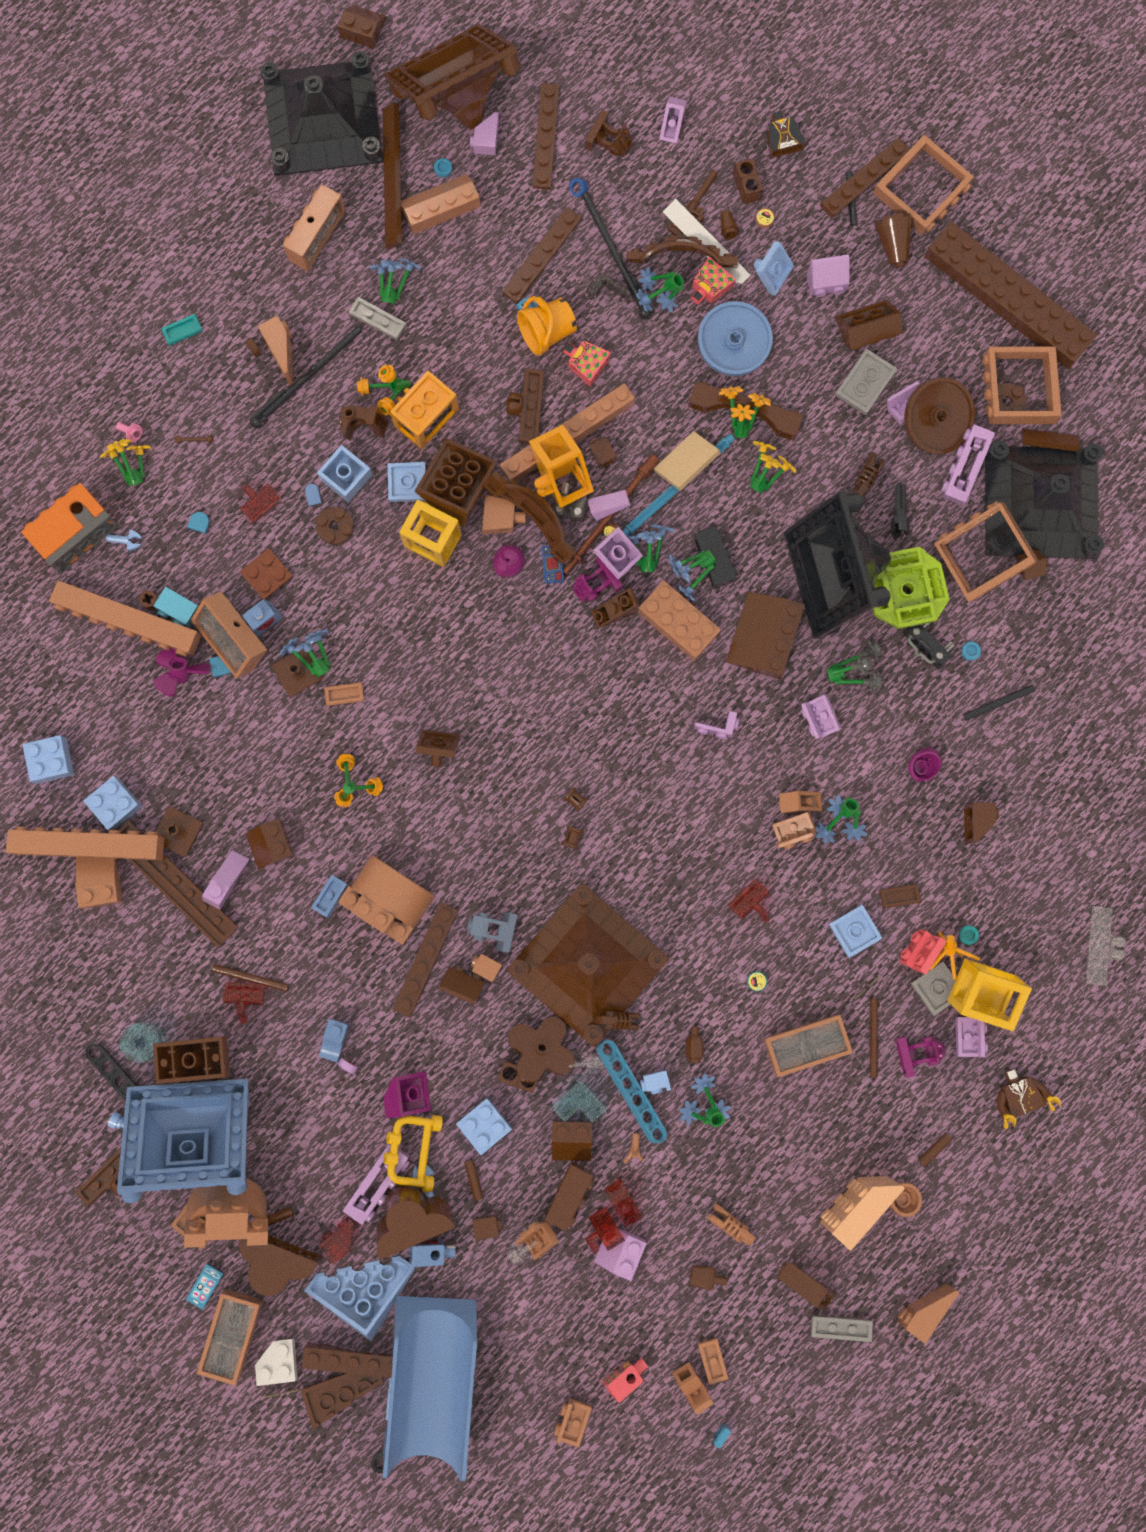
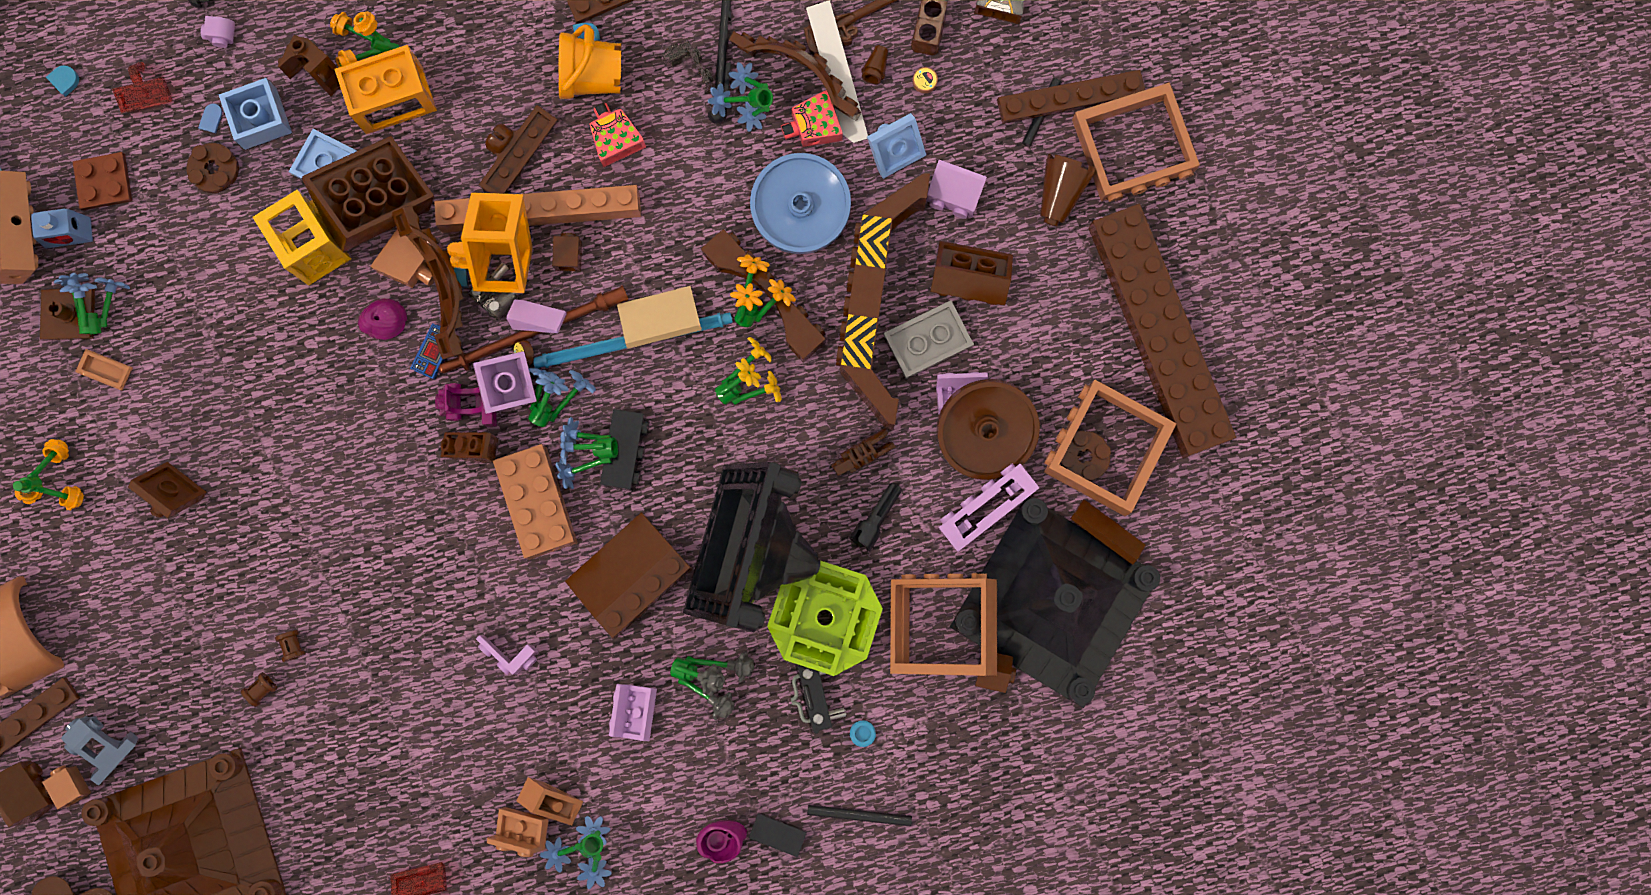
camera: 30 degrees right, 0 degrees up
none -> lavender plate [201,16,235,48]
none -> black tile [749,812,807,857]
none -> reddish brown slope [836,173,930,431]

